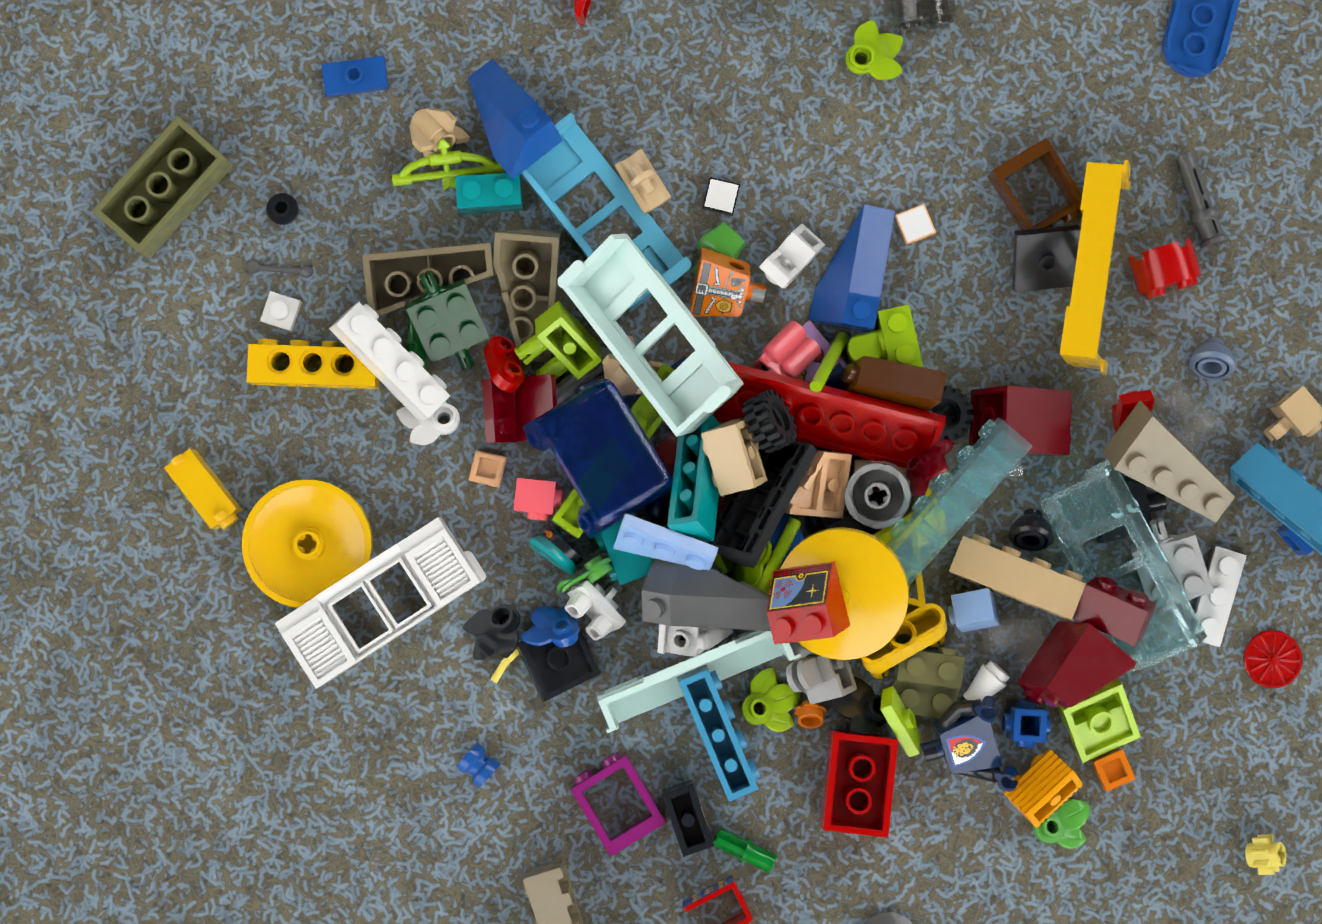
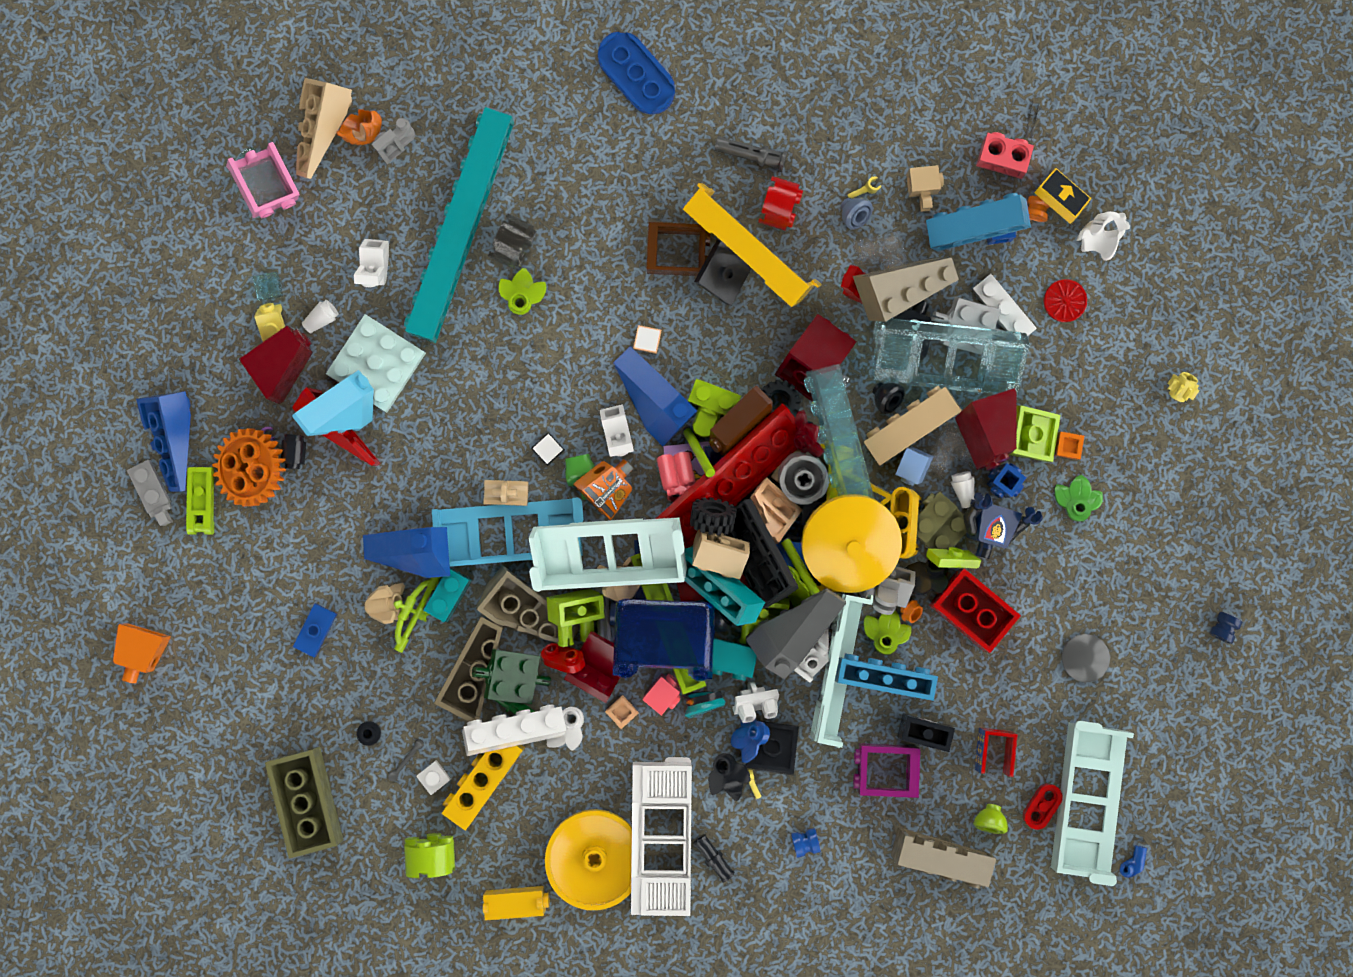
camera: 50 degrees left, 0 degrees up
bright green plate [557,555,613,594] -> none
light blue wing [613,513,719,571] -> none
green axle [713,829,777,874] -> none
slope [766,561,850,645] -> none
light orange brick [1003,749,1083,828] -> none
brick [1073,576,1157,646] -> none
none -> lime brick [404,833,455,878]
none -> black pin [693,834,735,883]
none -> light yellow hand [847,176,881,199]

